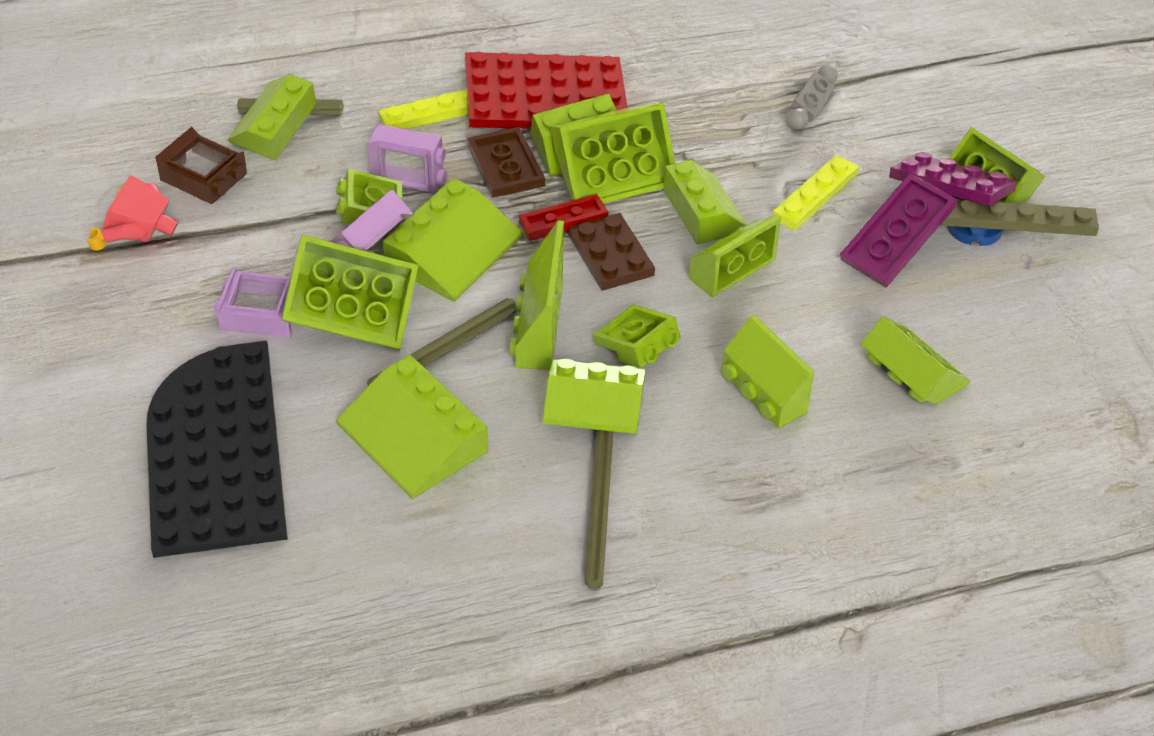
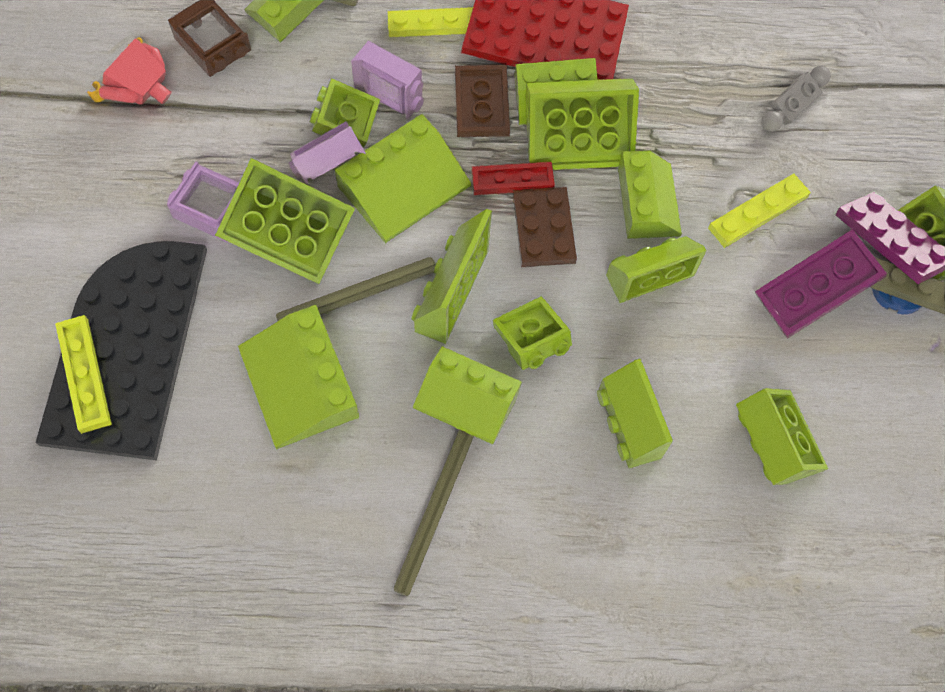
camera: 15 degrees right, 20 degrees up
none -> neon yellow plate [55,315,112,434]

